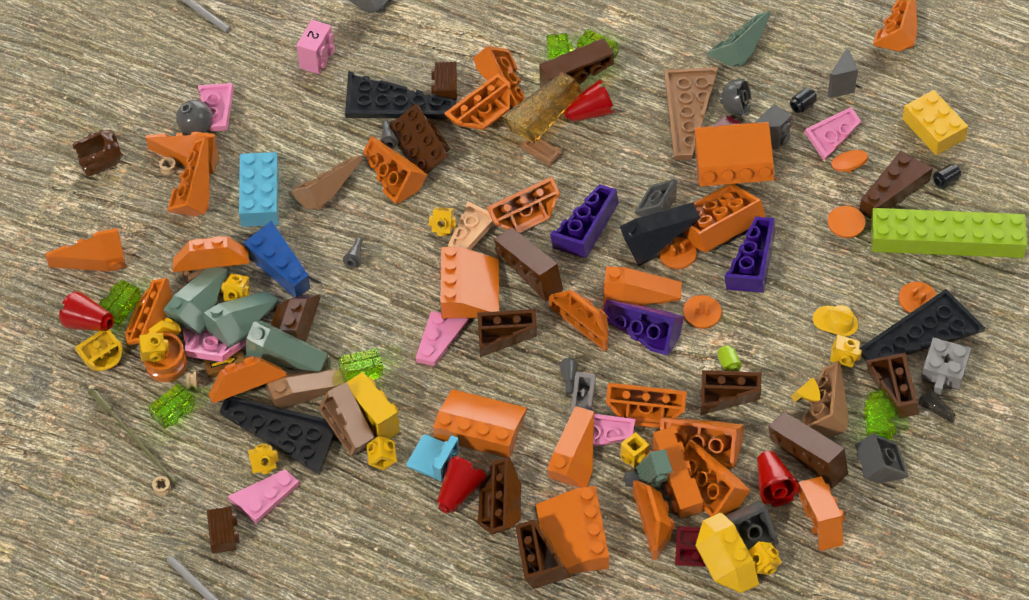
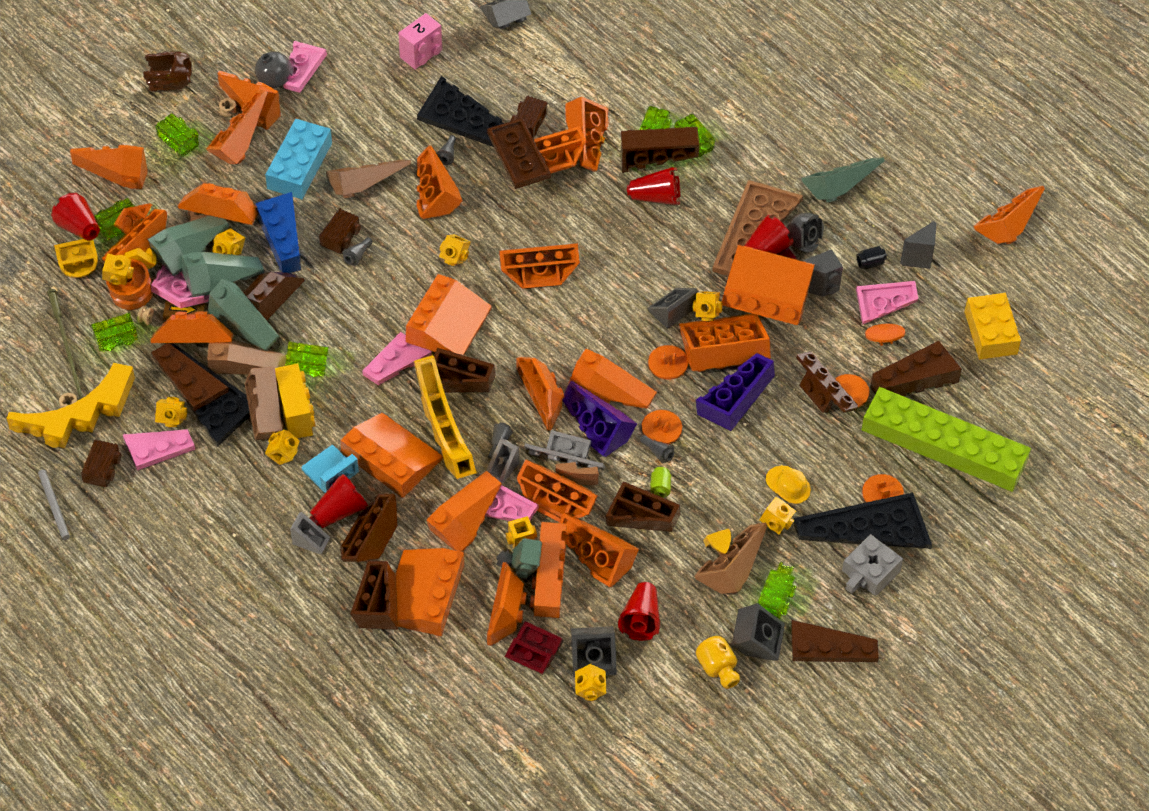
camera: 20 degrees right, 0 degrees up
reddish brown bracket [390,104,450,174] -> none
light nougat wing [448,201,494,250] -> none
reddish brown wedge [494,227,563,302] -> none
clear yellow wedge [502,72,582,143] -> none
medium nougat tile [521,134,561,167] -> none
dark purple wedge [550,184,619,258] -> none
black wedge [619,202,700,266] -> none
orange wedge [683,440,750,517] -> none
yellow wedge [695,513,759,594] -> none
reddish brown wedge [768,412,848,489] -> none
orange wedge [799,476,845,551] -> none
reddish brown wedge [866,353,919,418] -> none
clear smoke piece [918,389,956,423] -> none
black brick [933,164,961,189] -> none
none -> yellow arch [6,363,135,448]
none -> orange slope [114,203,152,235]
none -> reddish brown wing [151,343,229,411]
none -> clear neon green brick [155,113,199,157]
none -> light grey slope [290,512,330,554]
none -> reddish brown brick [319,208,361,254]
none -> yellow arch [413,355,476,479]
none -> reddish brown tile [487,118,551,189]
none -> light grey bracket [524,430,605,472]
none -> medium nougat slope [555,462,599,485]
none -> dark grey cone [640,435,675,463]
none -> yellow brick [693,291,723,321]
none -> yellow piece [696,636,740,689]
none -> red cone [744,215,793,254]
none -> reddish brown wing [791,620,879,662]
none -> reddish brown bracket [796,351,858,413]

